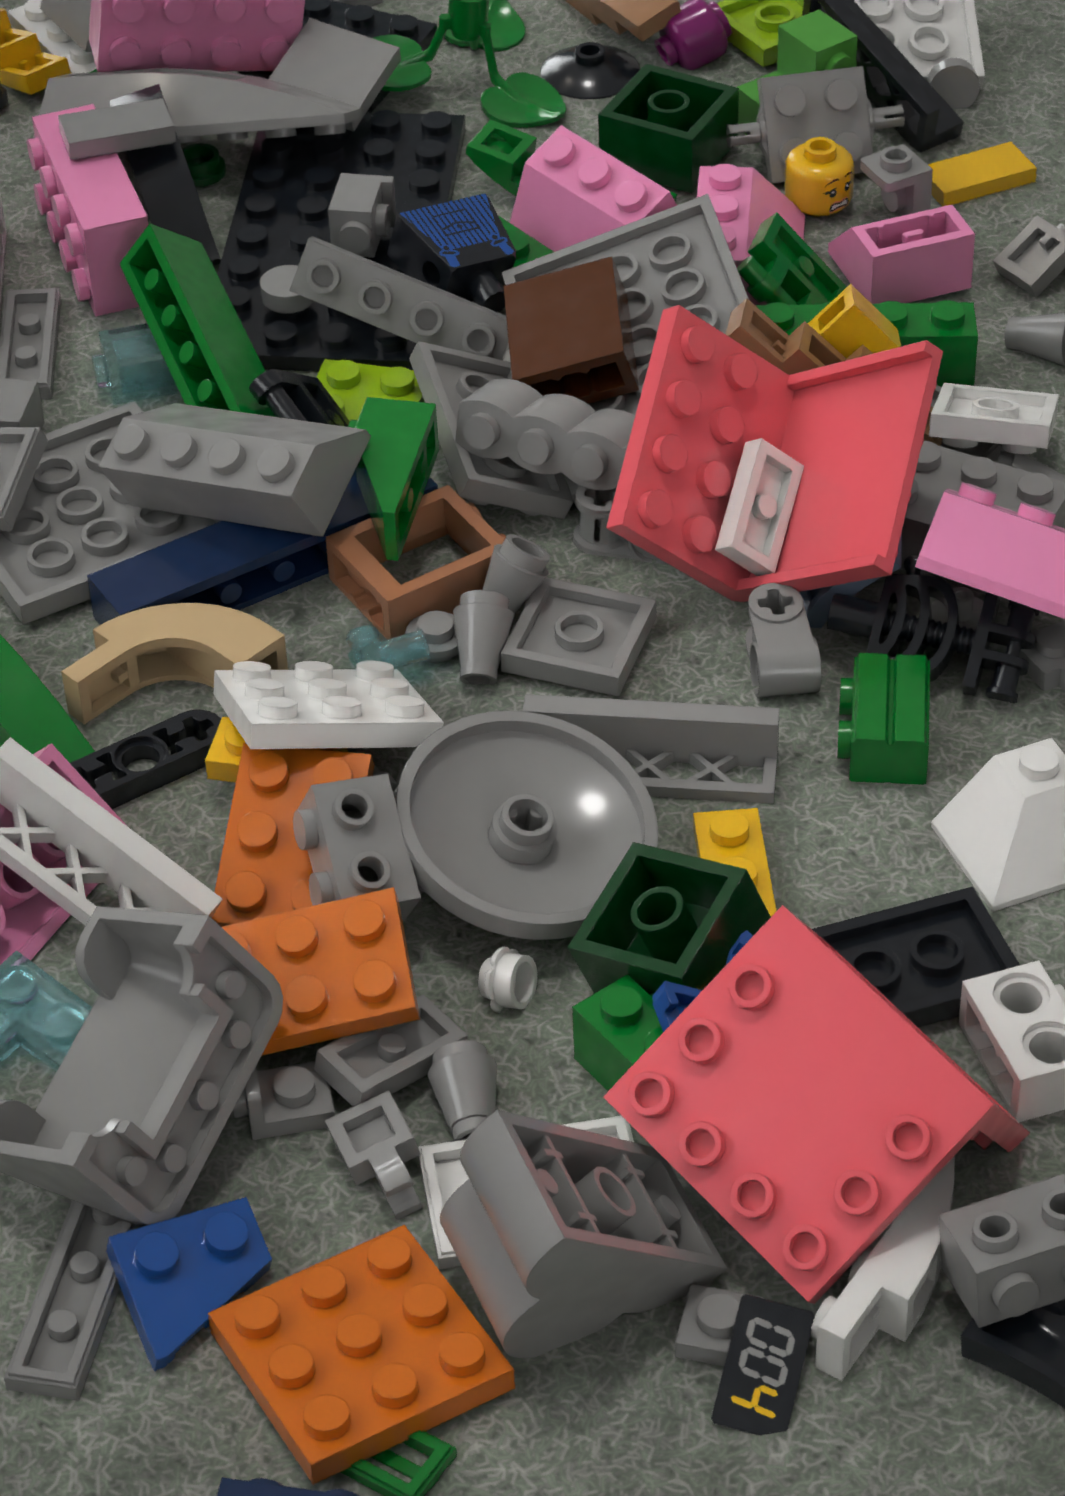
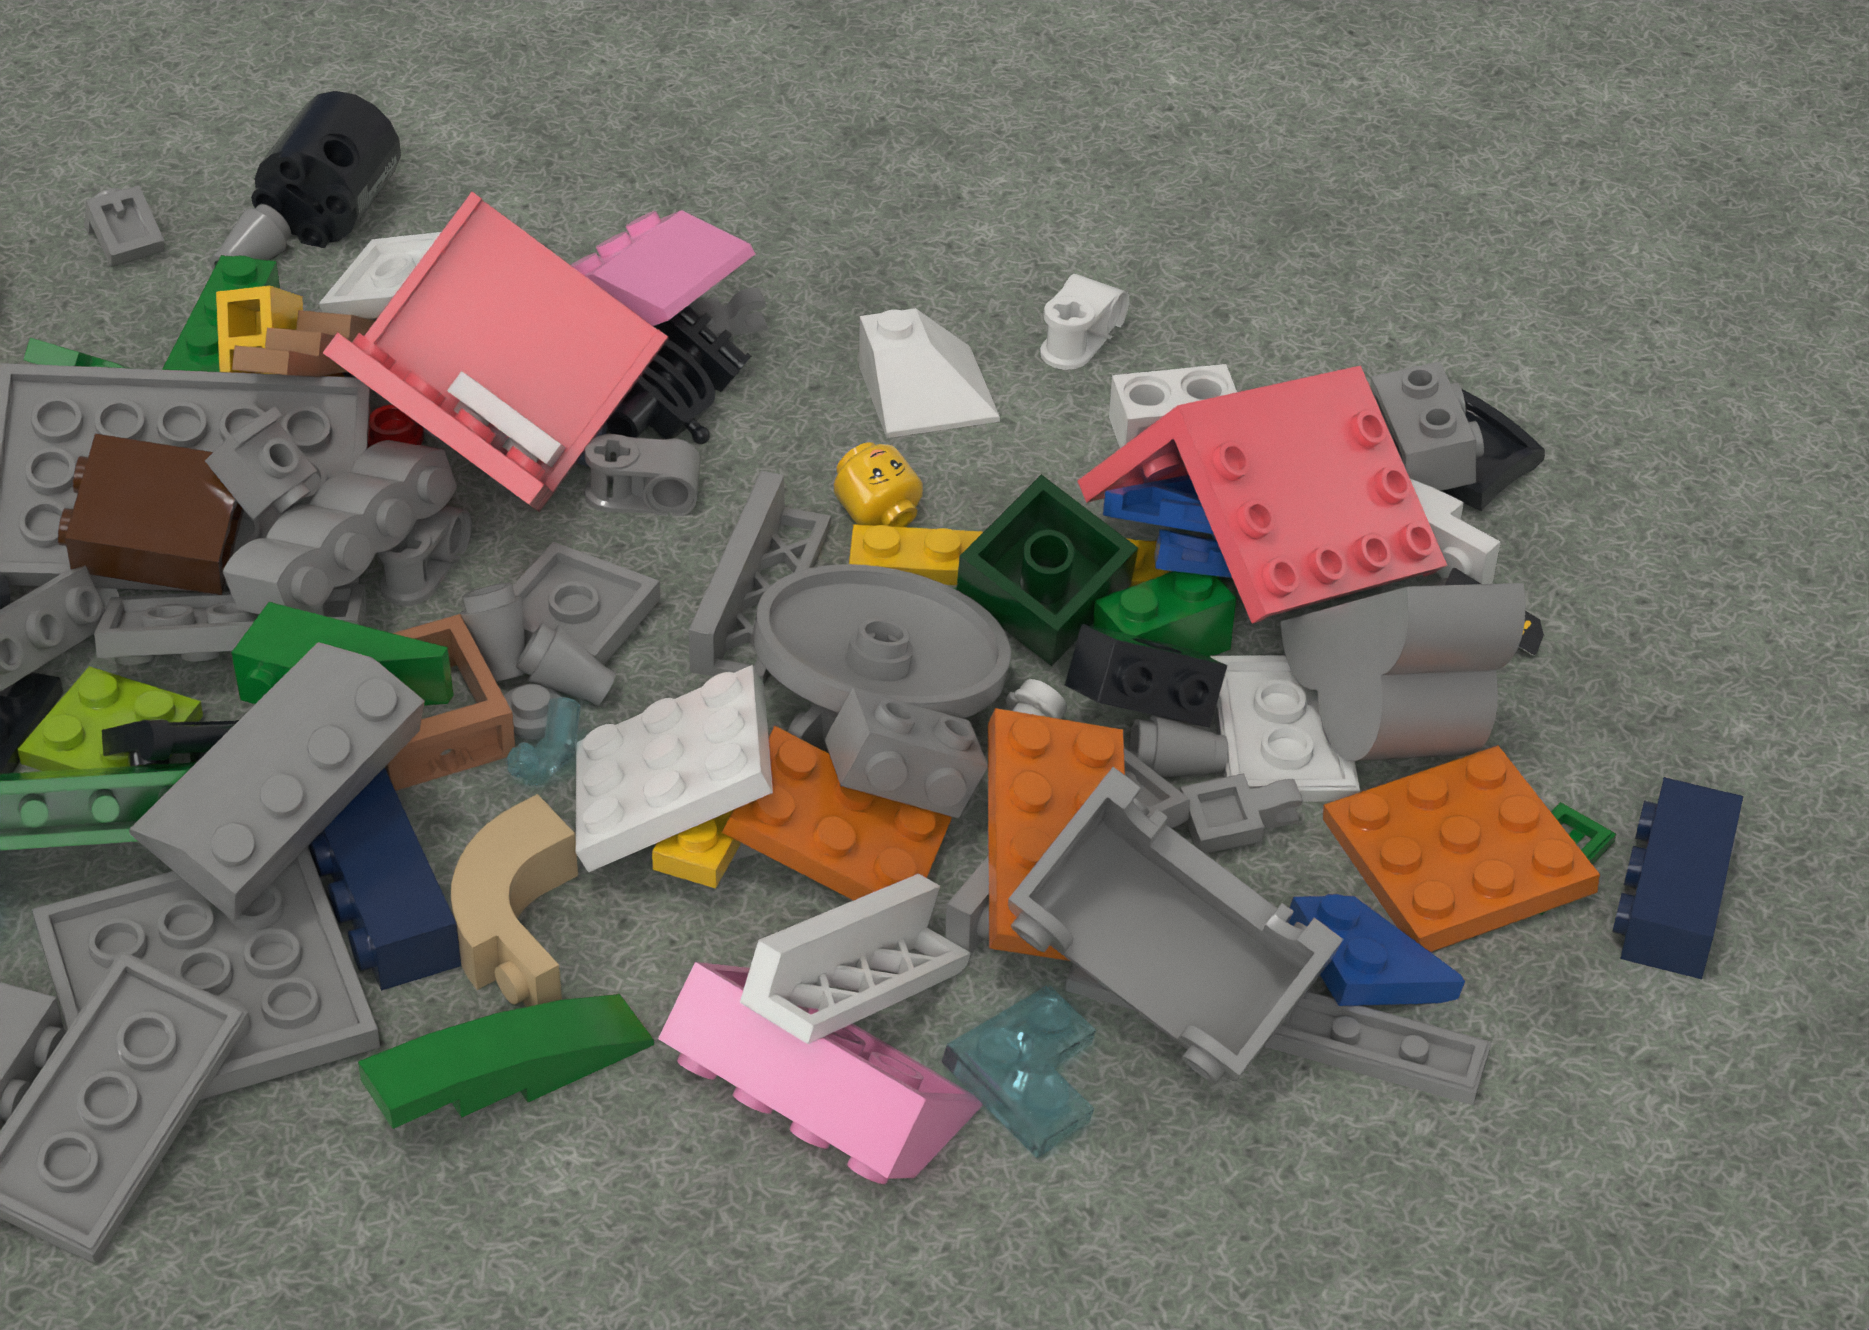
camera: 85 degrees left, 0 degrees up
black beam [70,709,221,809] -> none
black plate [812,886,1020,1028] -> none
bright pink slope [828,205,975,304] -> none
green brick [837,653,930,785] -> none
none -> light grey brick [205,406,317,521]
none -> yellow head [834,442,923,527]
none -> black brick [1064,624,1228,728]

